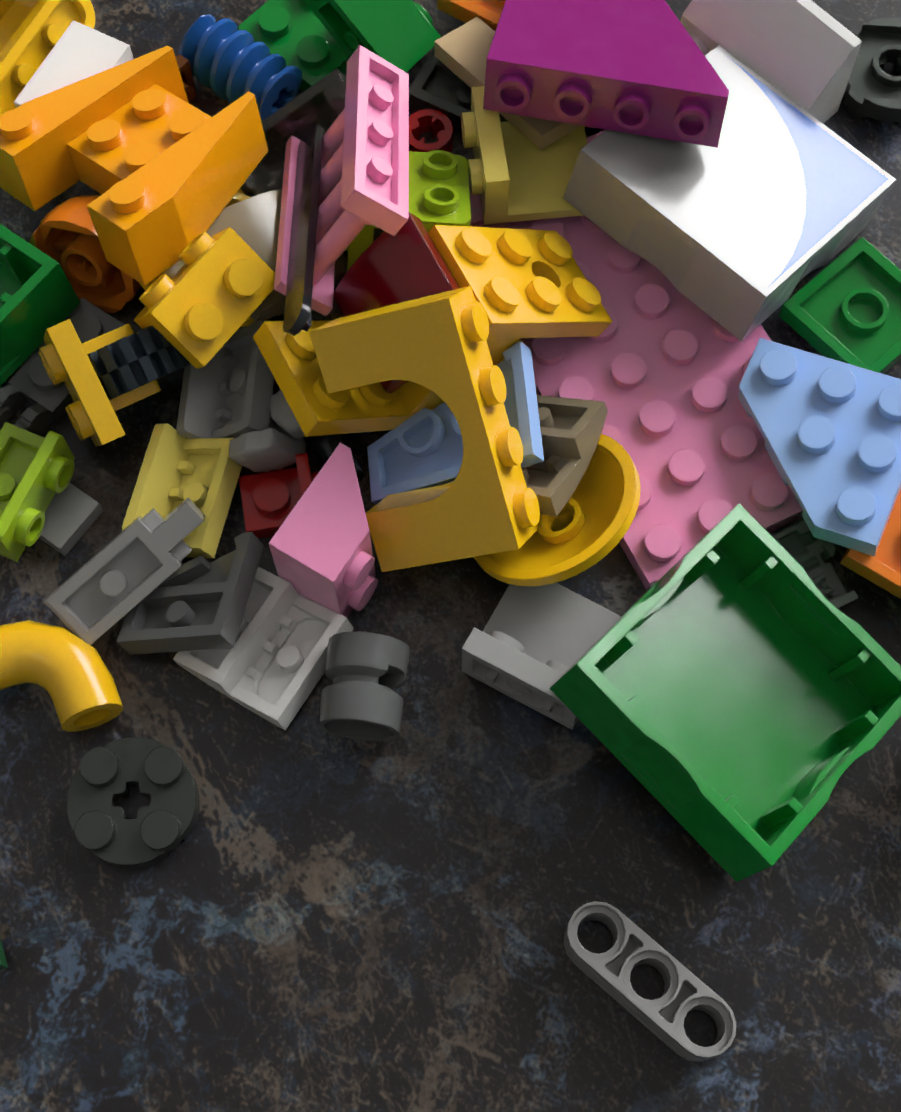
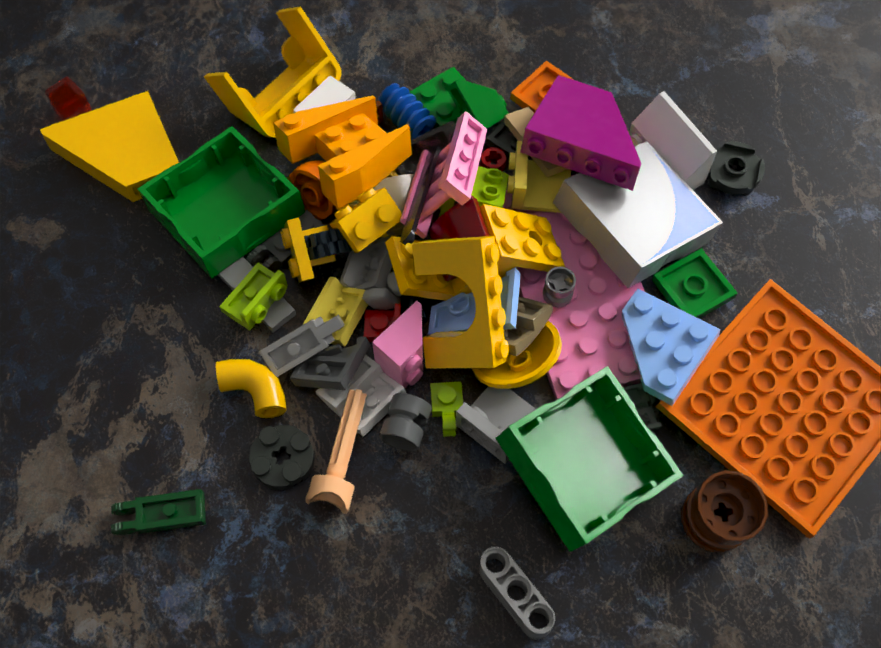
camera: 10 degrees right, 5 degrees down
none -> light nougat piece [305,389,367,514]
none -> lime plate [430,381,463,437]
none -> flat silver wheel [543,266,576,308]

